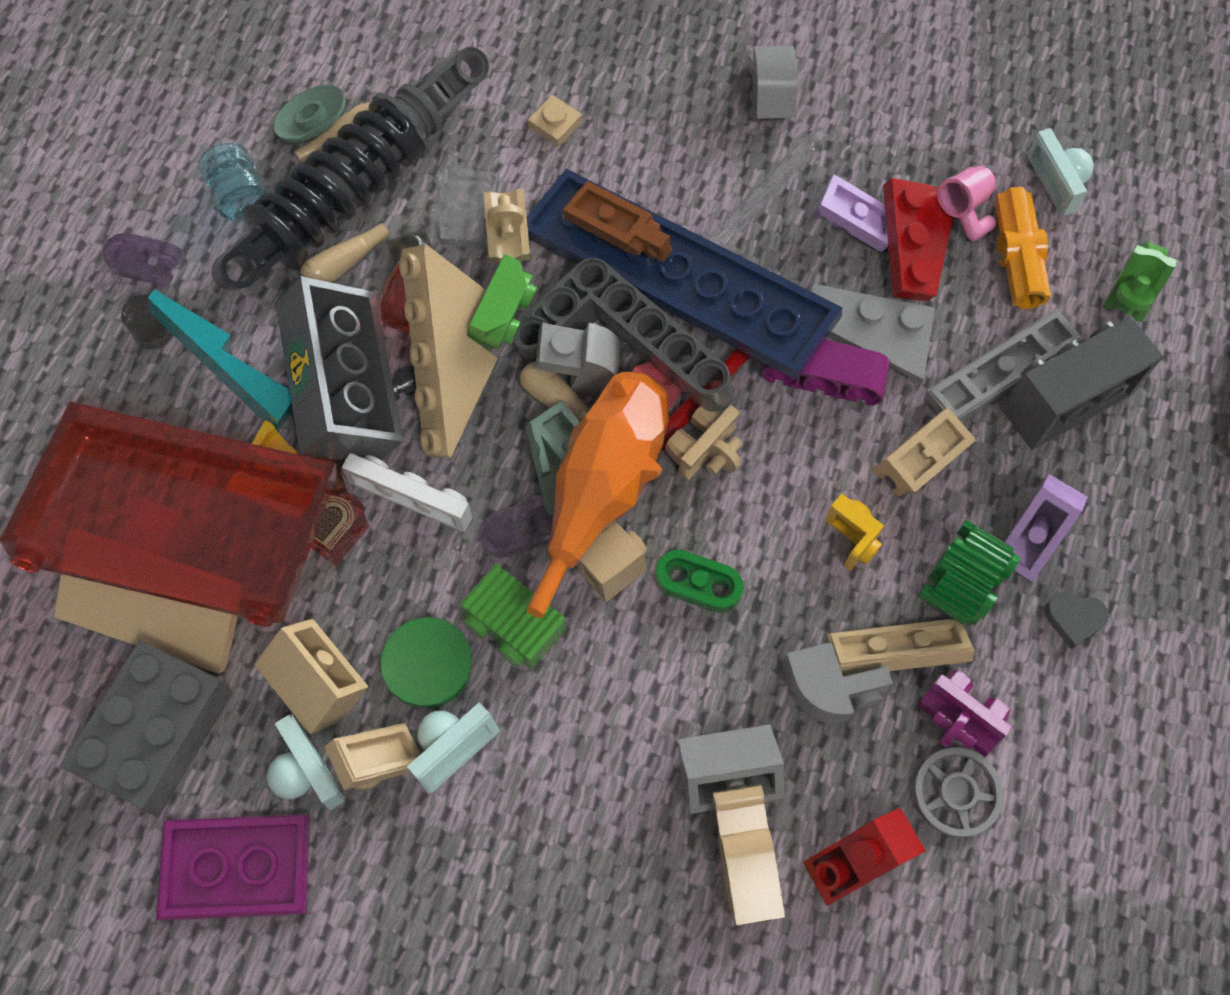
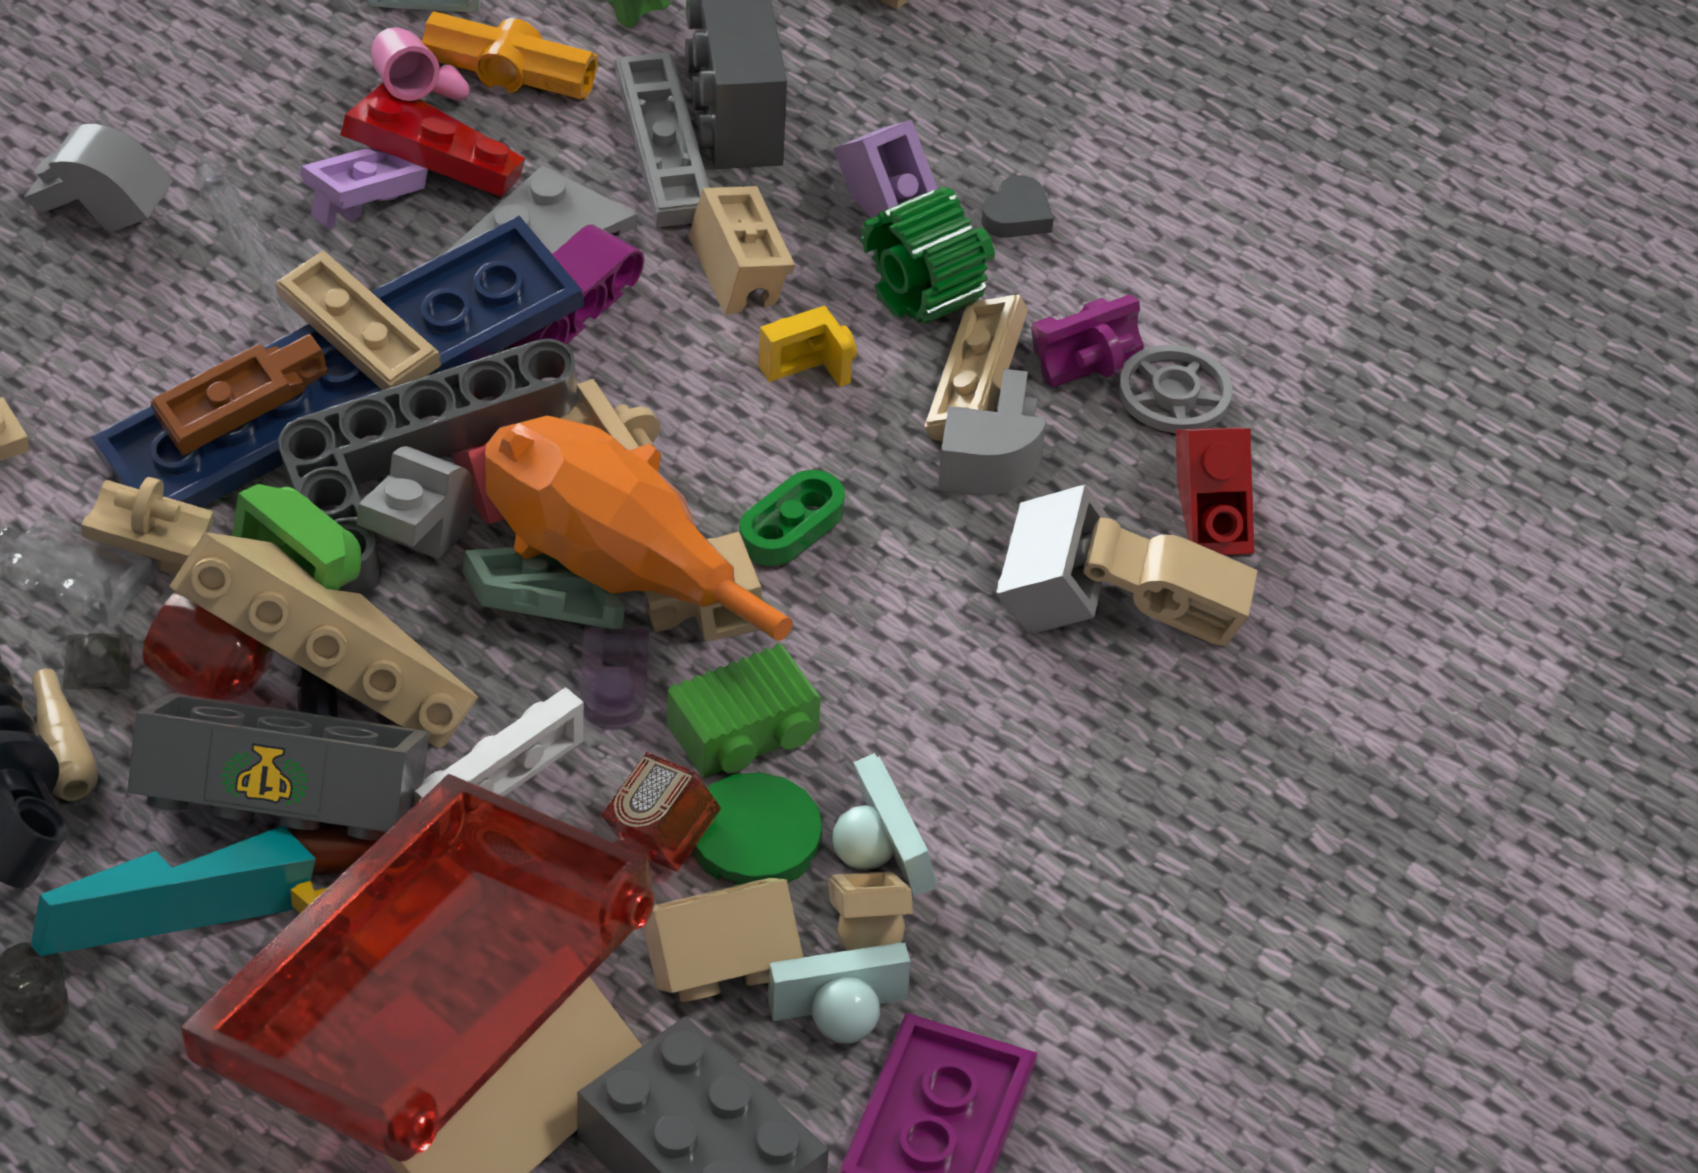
camera: 70 degrees left, 20 degrees down
tan piece [519,361,590,422] -> none
none -> tan tile [275,250,441,390]
none -> clear red brick [601,752,722,872]

